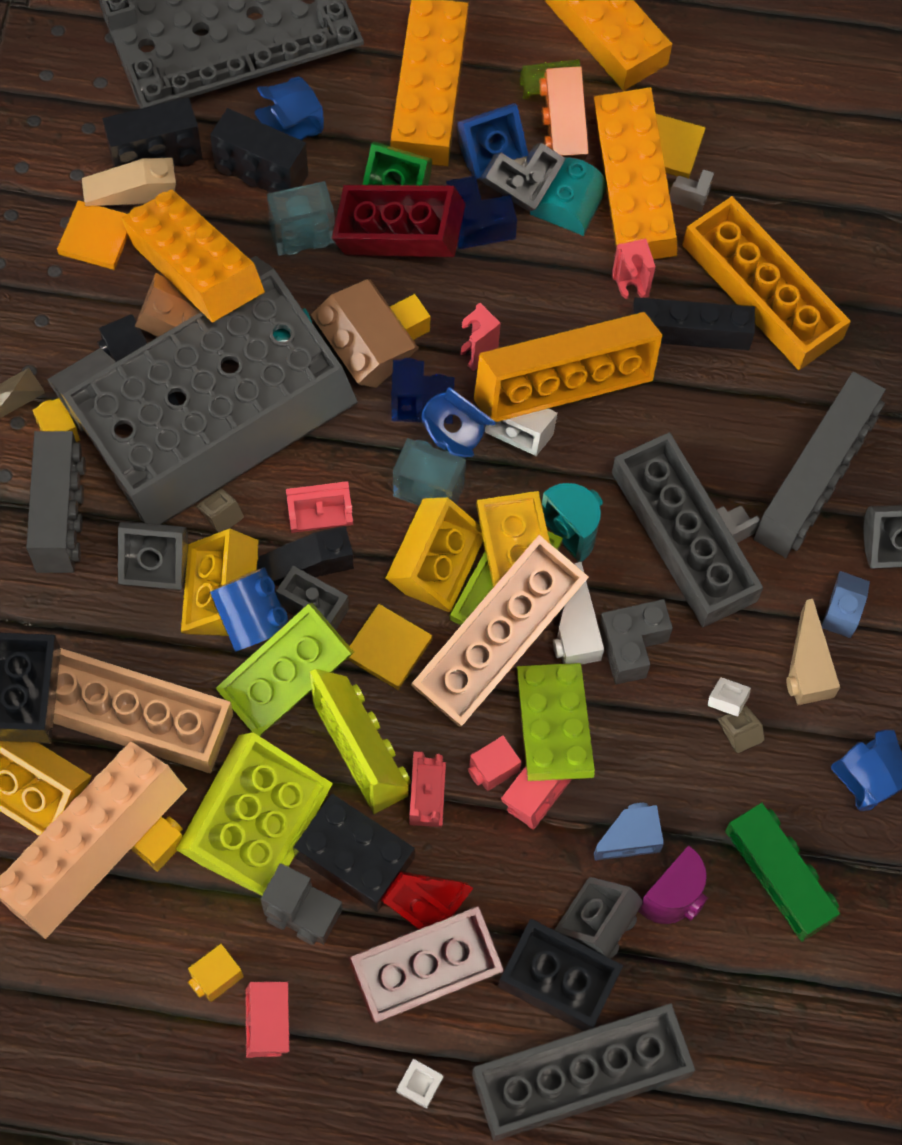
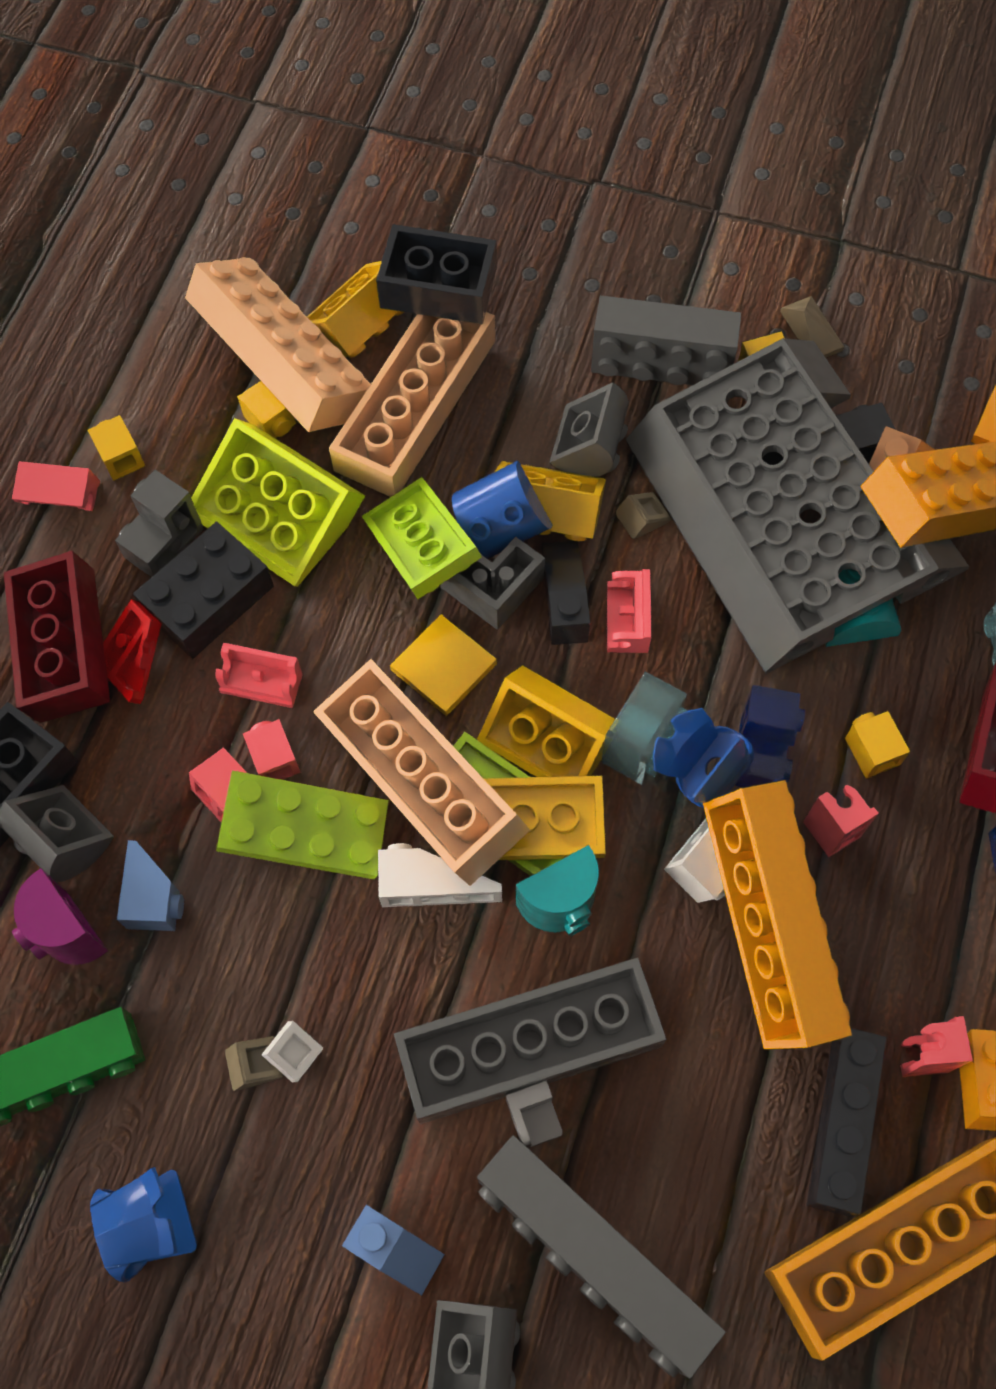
camera: 105 degrees right, 0 degrees up
neon yellow slope [310,669,411,814] -> none
medium nougat slope [311,279,419,388] -> none
dark grey brick [599,599,673,685] -> none
tan slope [786,599,840,706] -> none

